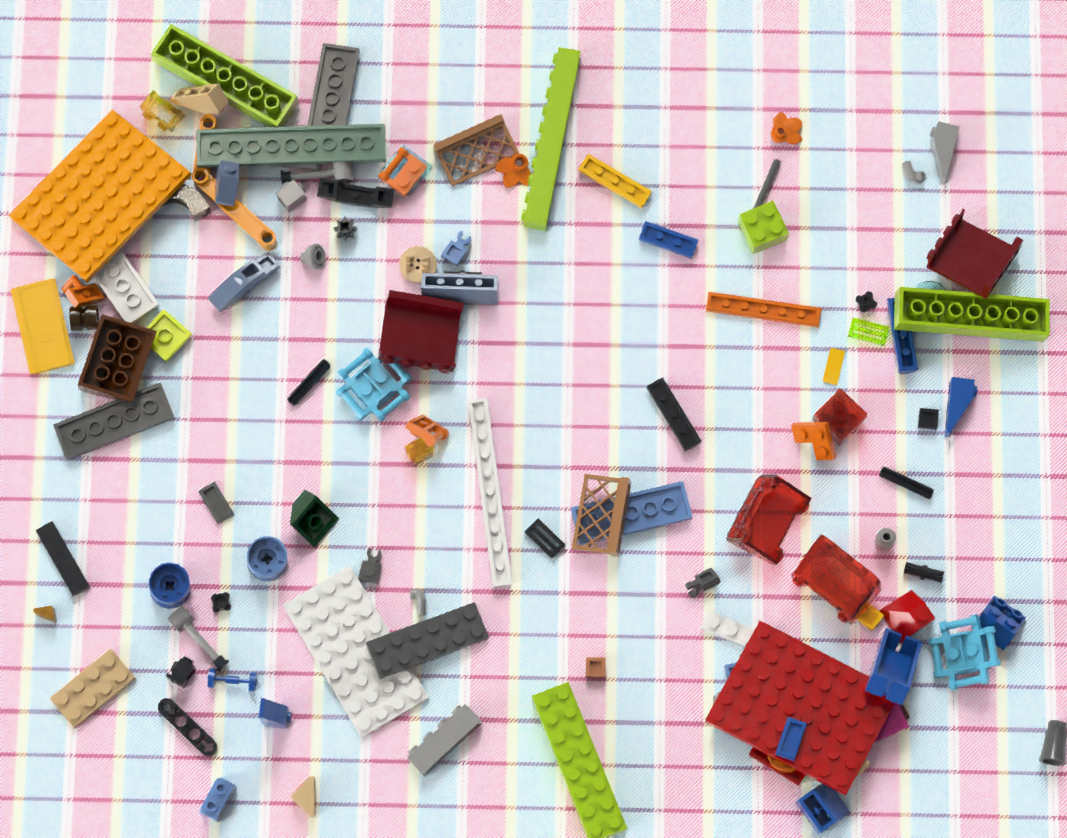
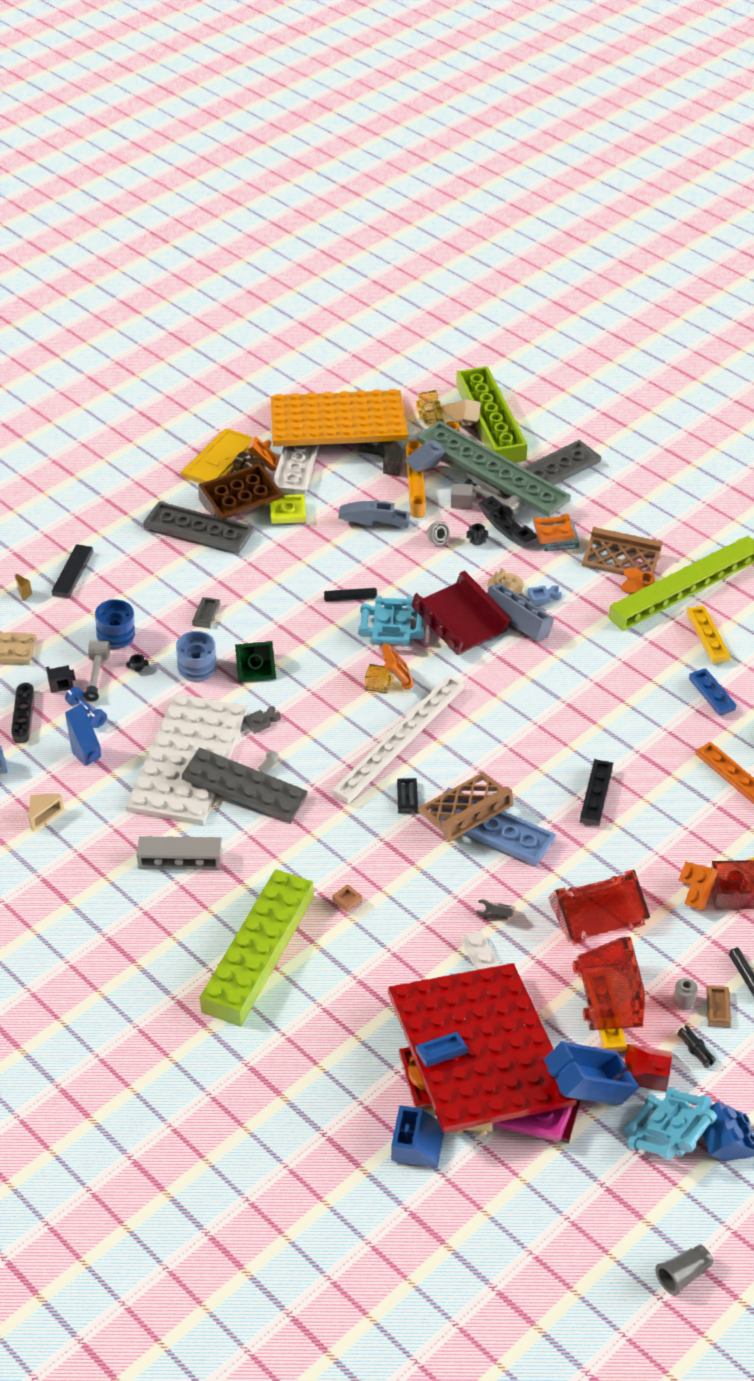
camera: 45 degrees right, 30 degrees down
none -> medium nougat tile [706,985,731,1028]

